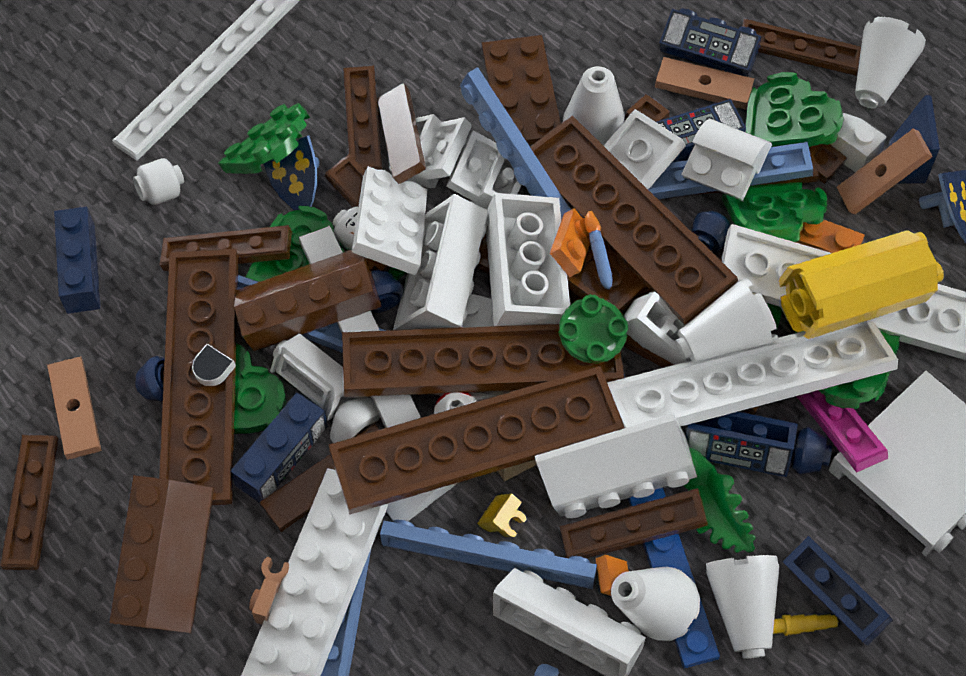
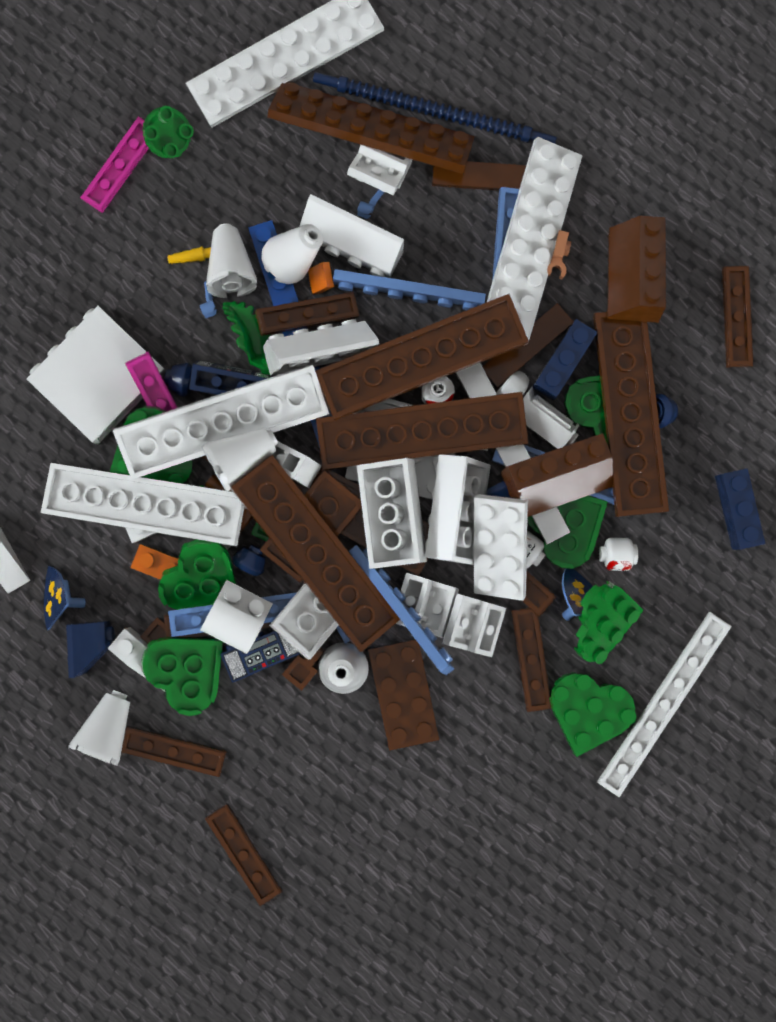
camera: 175 degrees right, 25 degrees up
nougat tile [47,356,102,460] -> none
white head [133,158,184,205] -> none
reddish brown tile [160,225,292,271] -> none
black tile [192,344,236,386] -> none
tile [378,83,426,184] -> none
yellow tile [477,493,526,537] -> none
orange plate [550,208,590,277] -> none
green dish [559,294,629,364] -> none
medium blue piece [584,211,613,289] -> none
nougat tile [655,57,754,110] -> none
brick [659,8,761,77] -> none
yellow brick [779,231,944,339] -> none
dark blue brick [782,536,893,646] -> none
nougat tile [837,128,933,214] -> none
none -> medium blue hand [200,282,217,318]
none -> green plate [549,672,636,757]
none -> white head [599,538,638,571]

